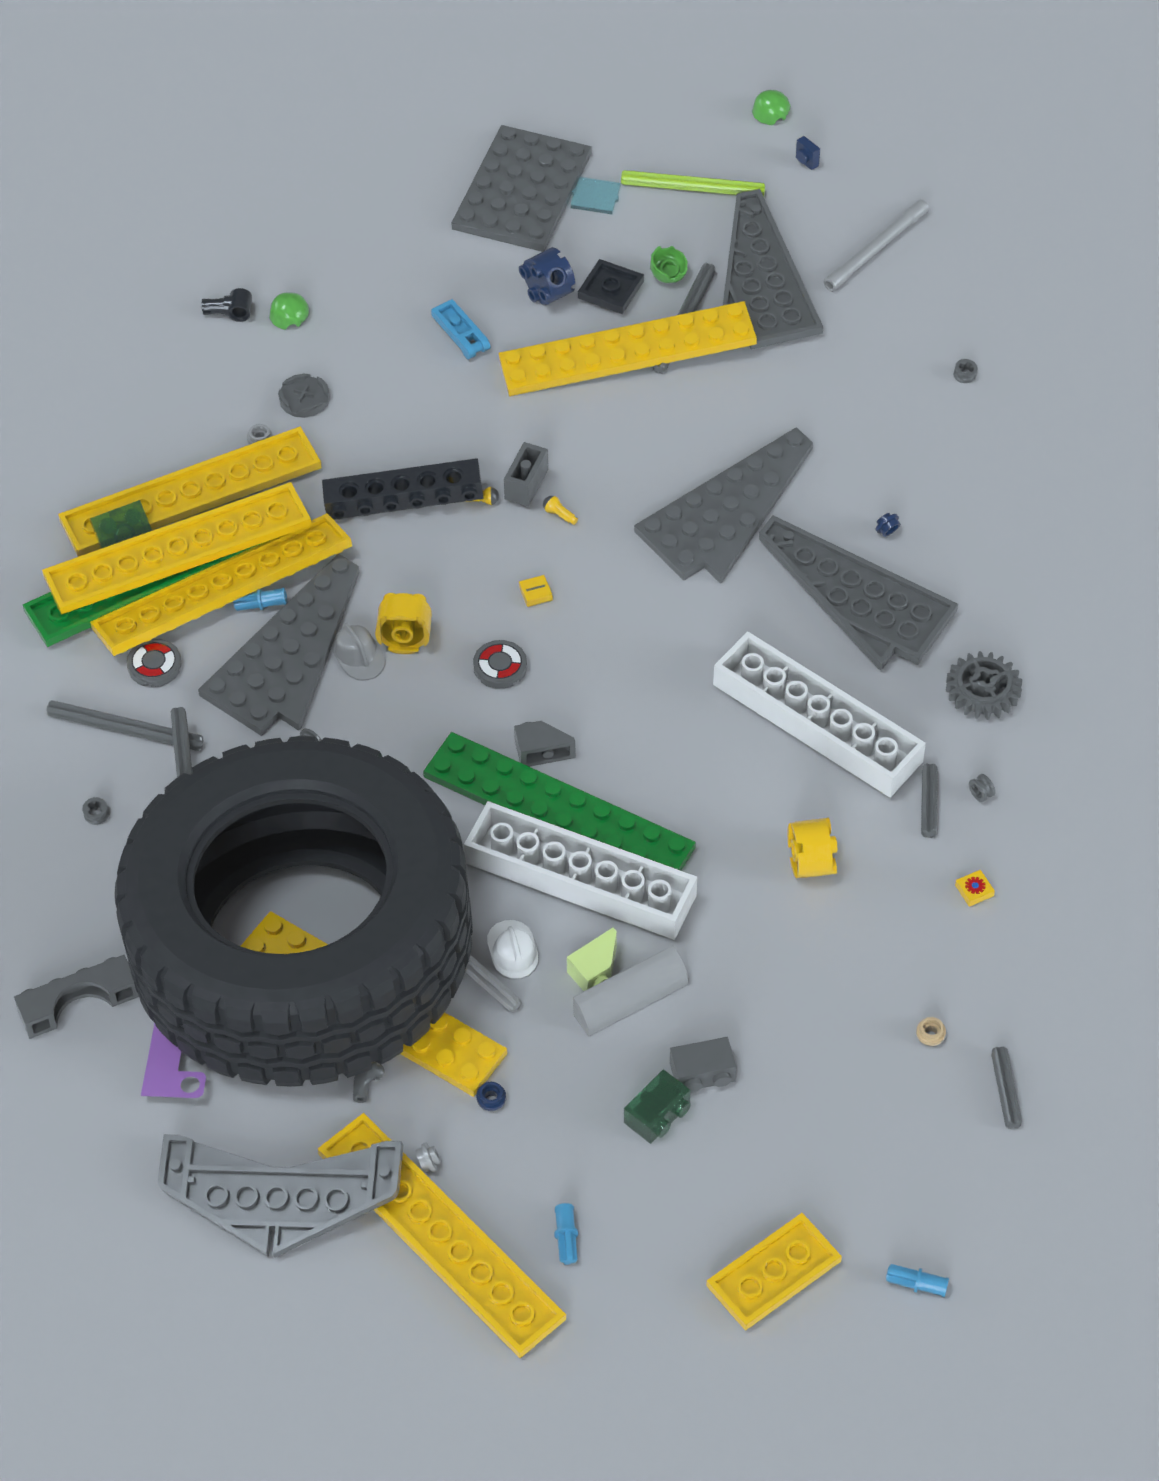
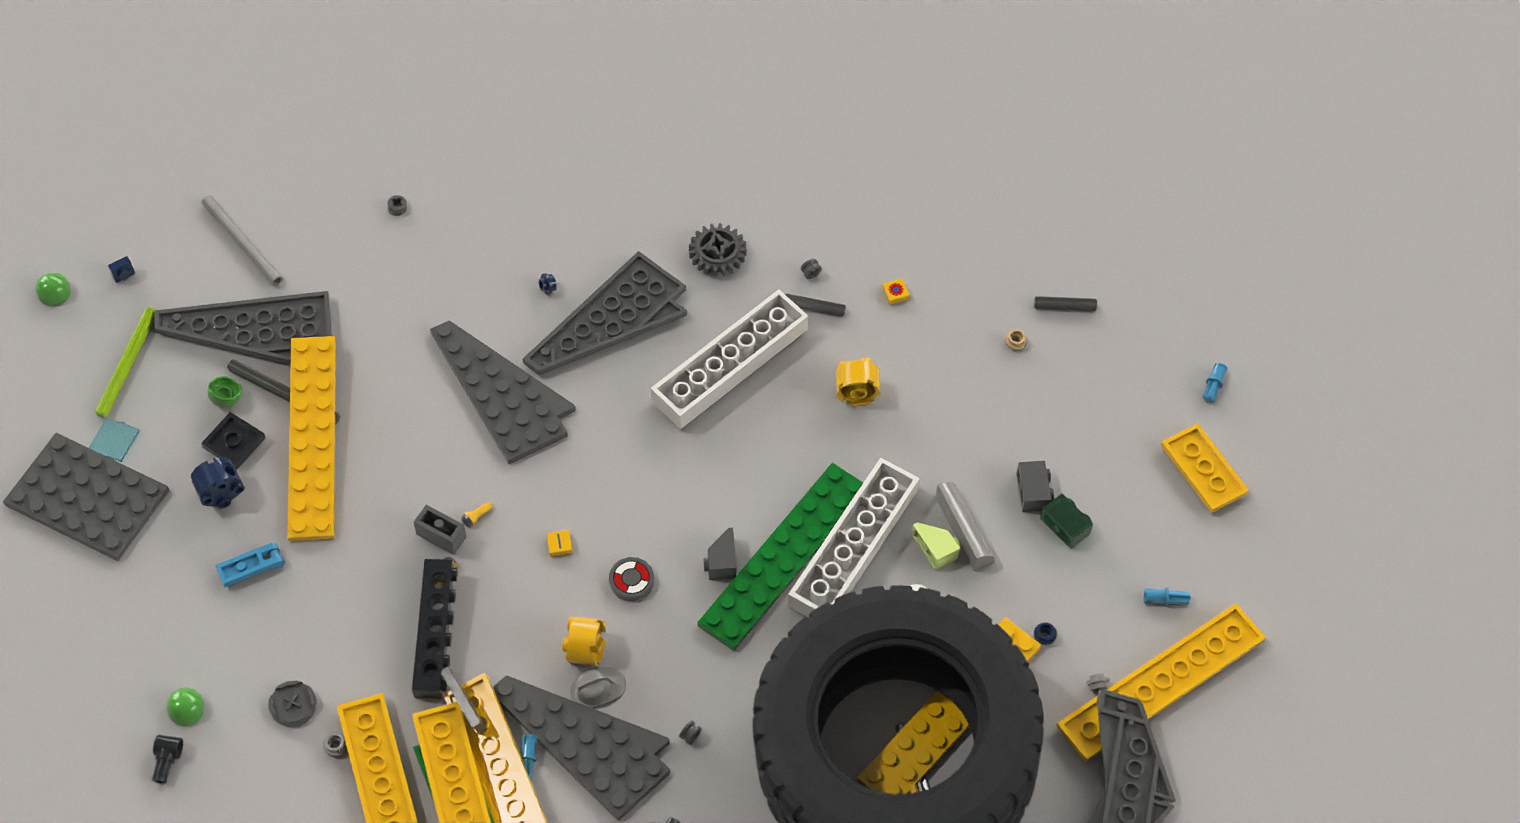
camera: 85 degrees left, 5 degrees up
none -> tile [441,667,488,734]

